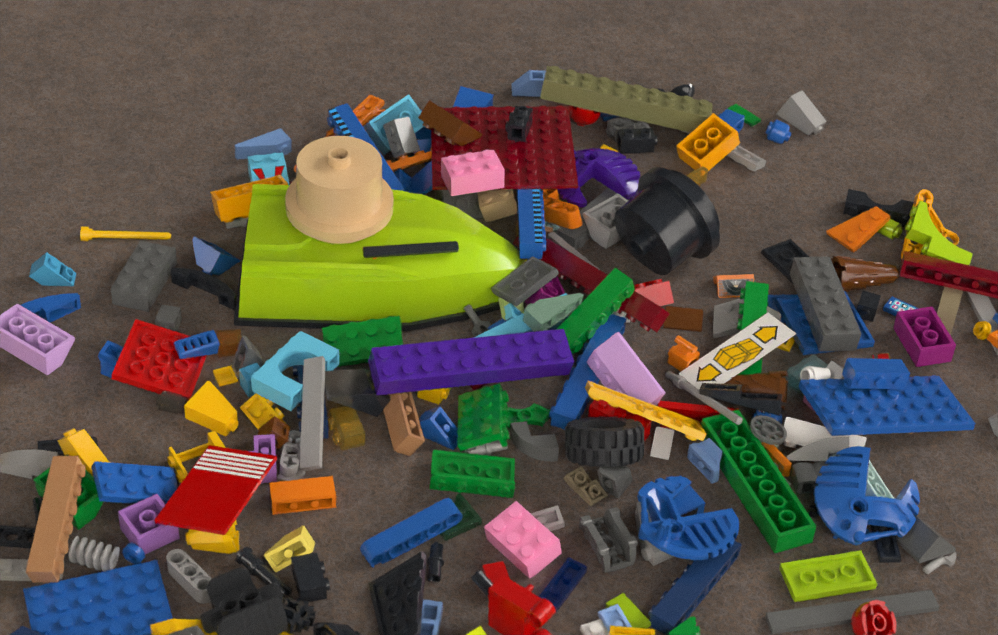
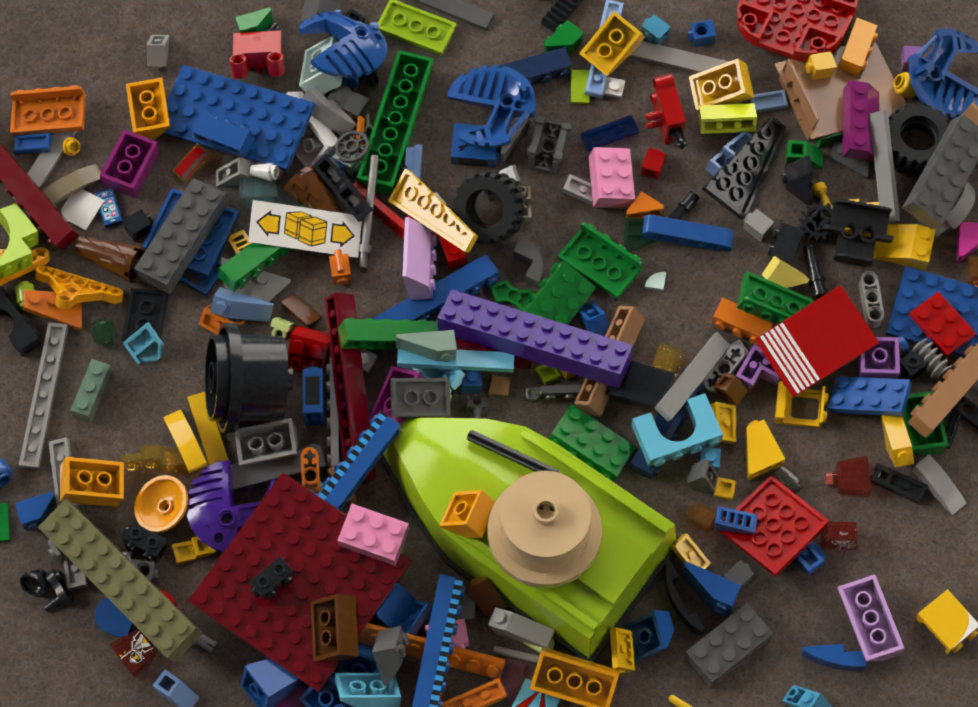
camera: 140 degrees left, 25 degrees up
none -> light grey plate [19,322,68,470]
none -> light orange beam [35,266,123,309]
none -> white sticker [61,189,104,230]
none -> sand green brick [70,359,113,423]
none -> clear green head [90,317,118,347]
none -> medium azure slope [123,322,164,364]
none -> light orange slope [126,78,170,140]
none -> light orange dish [134,475,188,533]
none -> medium blue slope [210,287,274,322]
none -> red piece [230,22,285,79]
none -> slope [235,7,274,33]
none -> yellowish green tile [270,317,295,339]
none -> blue brick [303,367,325,426]
none -> light orange slope [439,490,495,538]
none -> yellow bracket [610,628,635,674]
none -> orange slope [626,191,664,222]
none -> light aqua tile [644,272,666,292]
none -> yellow plate [671,533,711,569]
none -> blue slope [682,561,741,617]
none -> green bracket [736,271,815,325]
none -> light grey brick [743,209,774,242]
none -> clear red torso [820,521,859,550]
none -> clear red torso [825,456,872,497]
none -> black brick [900,351,926,381]
none -> red plate [908,291,976,358]

